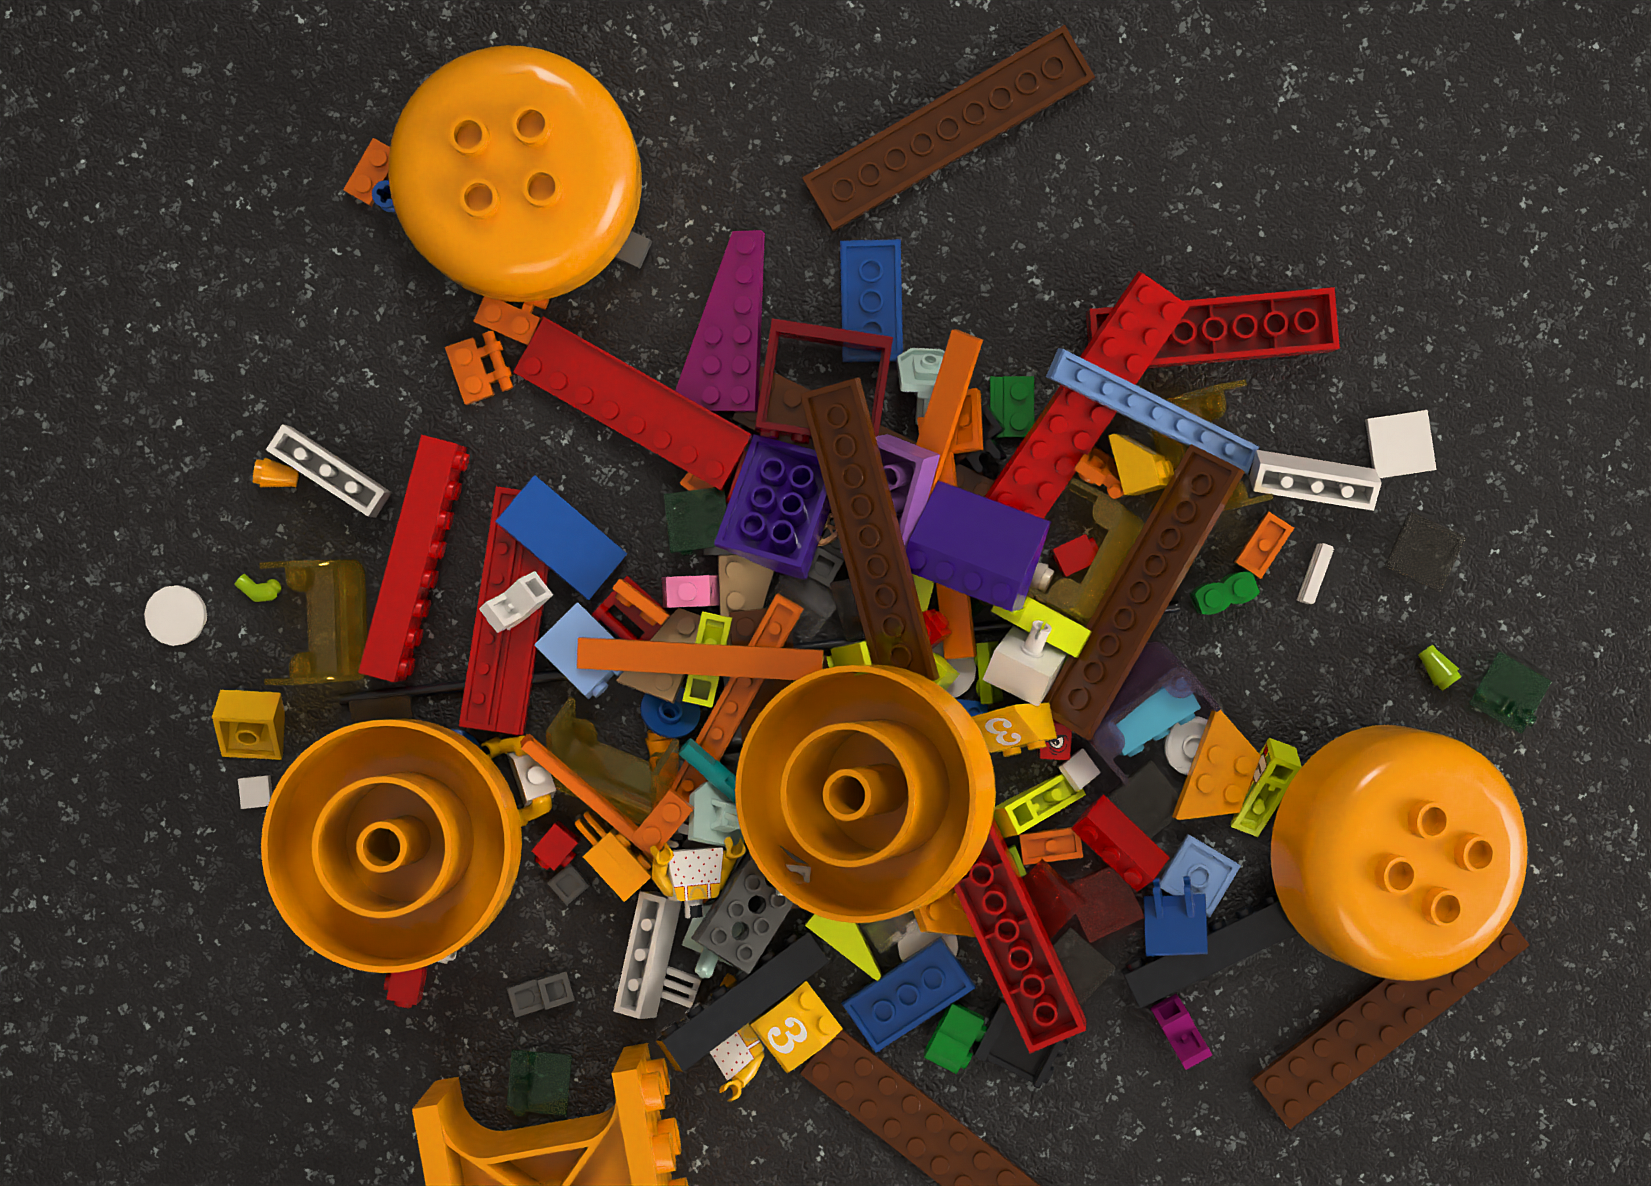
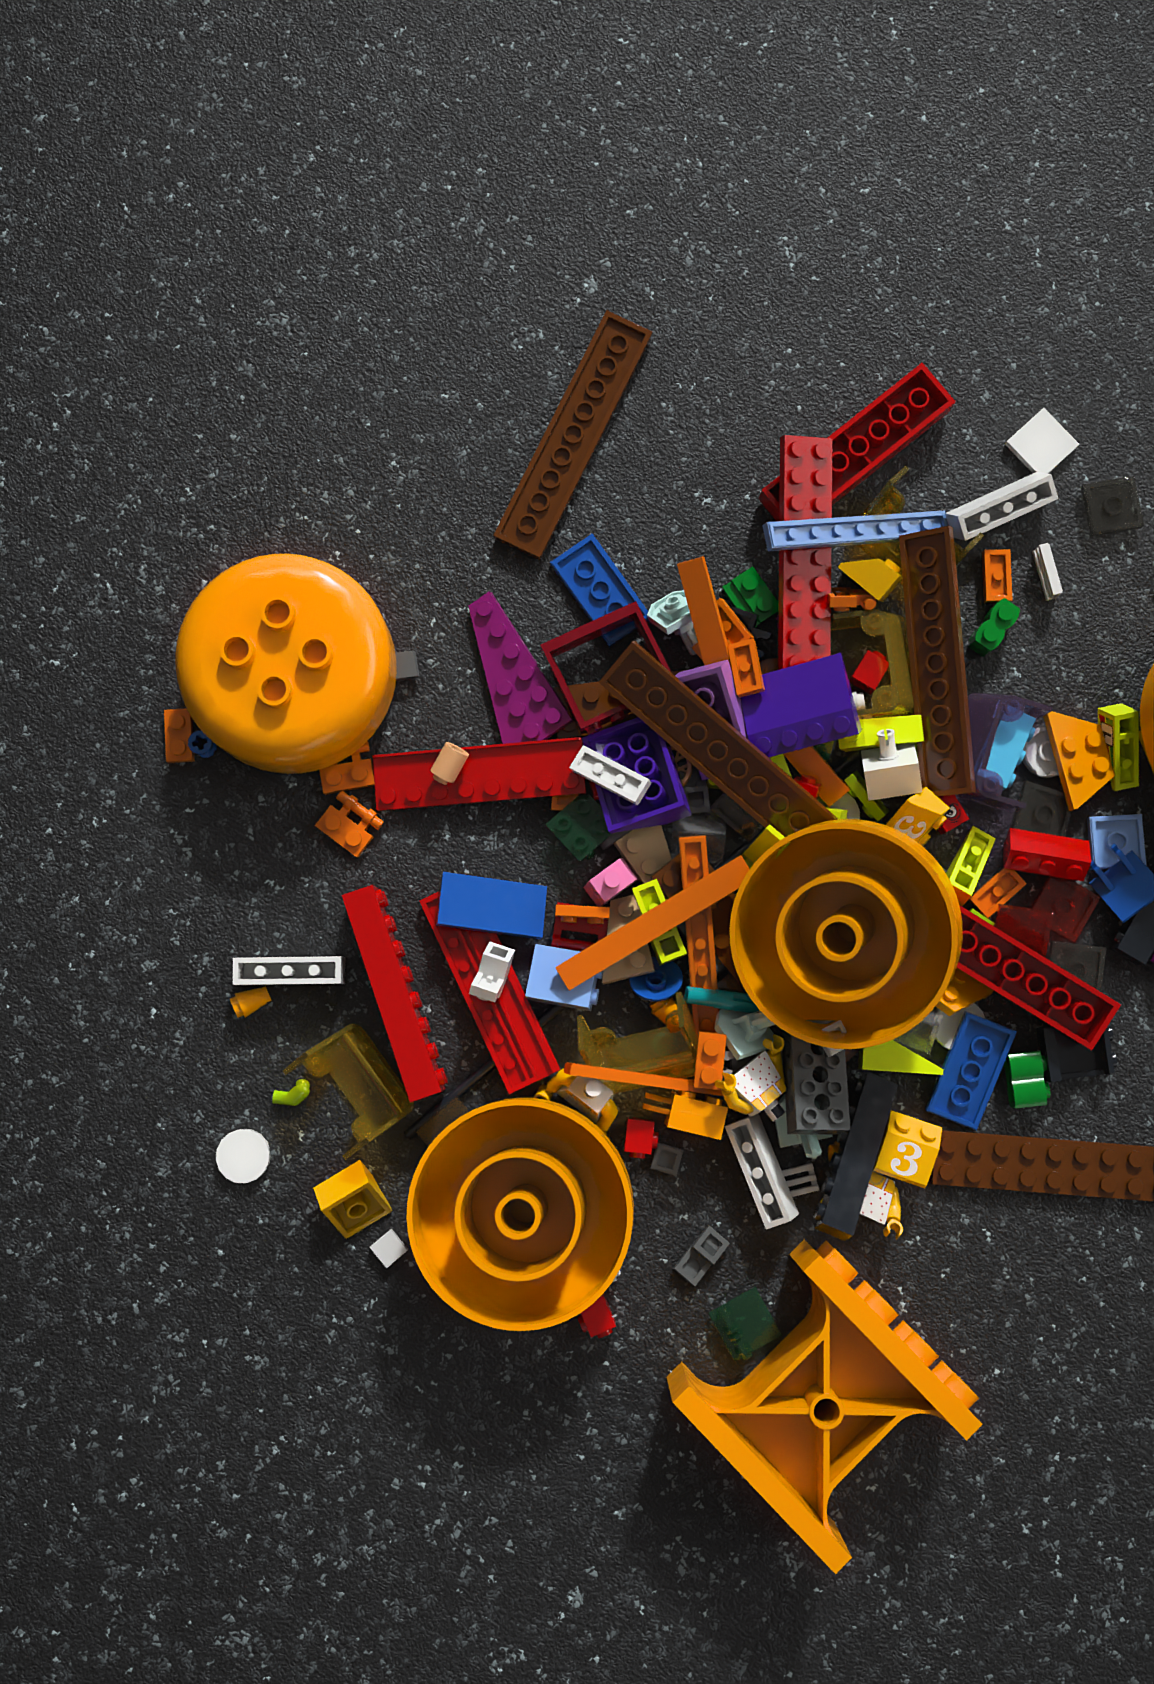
camera: 30 degrees left, 5 degrees down
white tile [1058,748,1101,792] -> none
none -> light nougat brick [431,742,469,785]
none -> white plate [569,745,651,806]
none -> orange plate [727,638,765,698]

